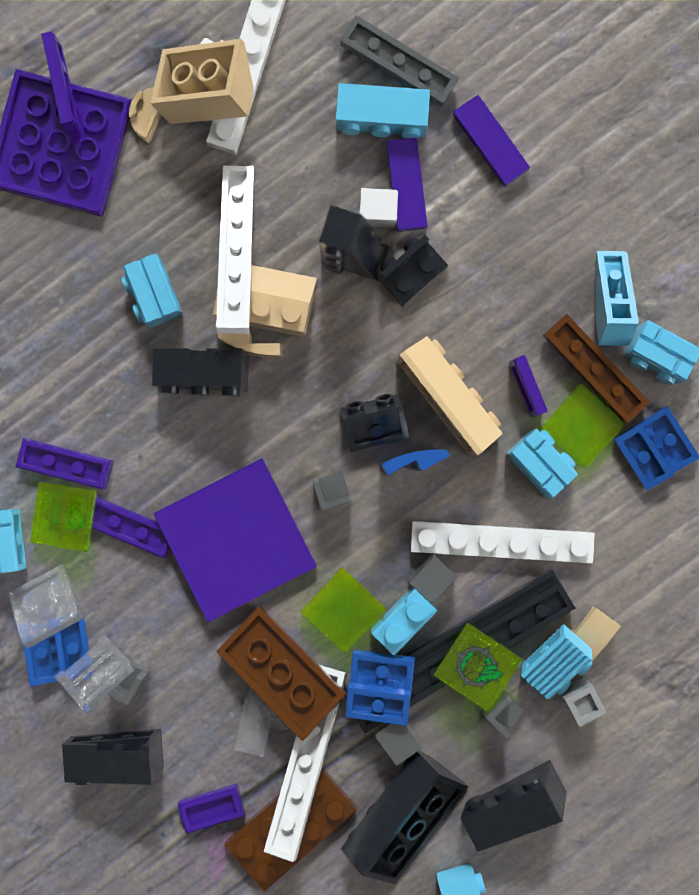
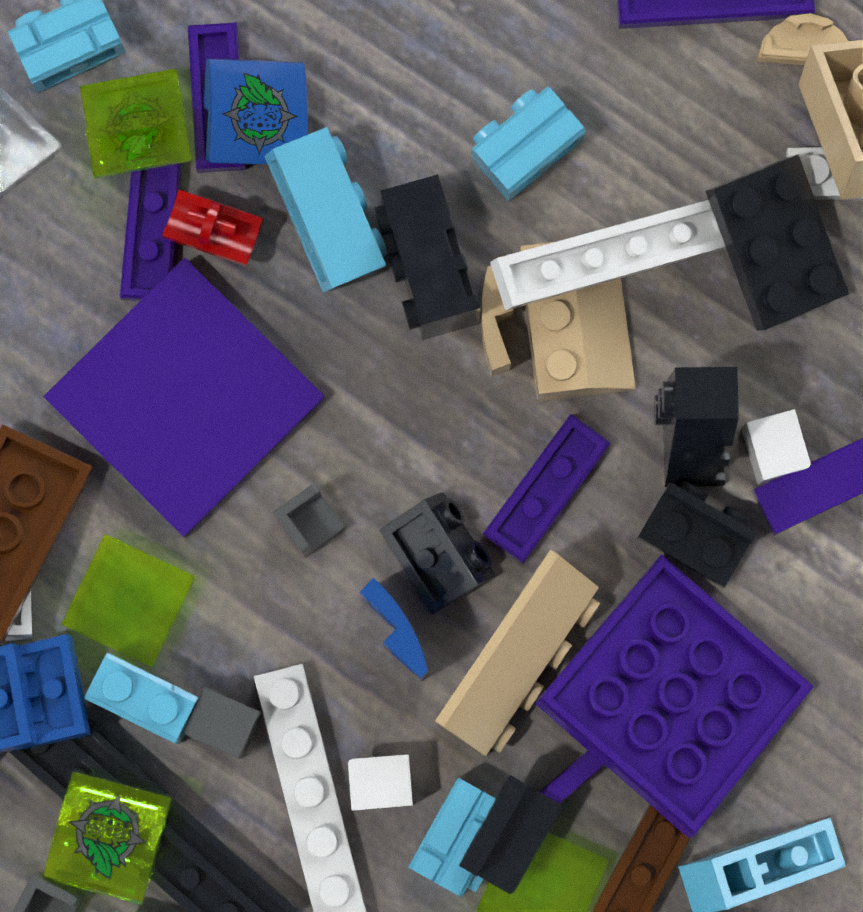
camera: 75 degrees right, 5 degrees down
none -> red hips [162,189,264,267]
none -> blue slope [204,58,308,165]
none -> medium azure brick [264,127,387,293]
none -> white panel [348,754,413,810]
none -> black panel [459,775,561,894]
none -> dark purple tile [482,414,611,564]
none -> dark purple tile [534,554,814,839]
none -> black plate [705,154,849,331]

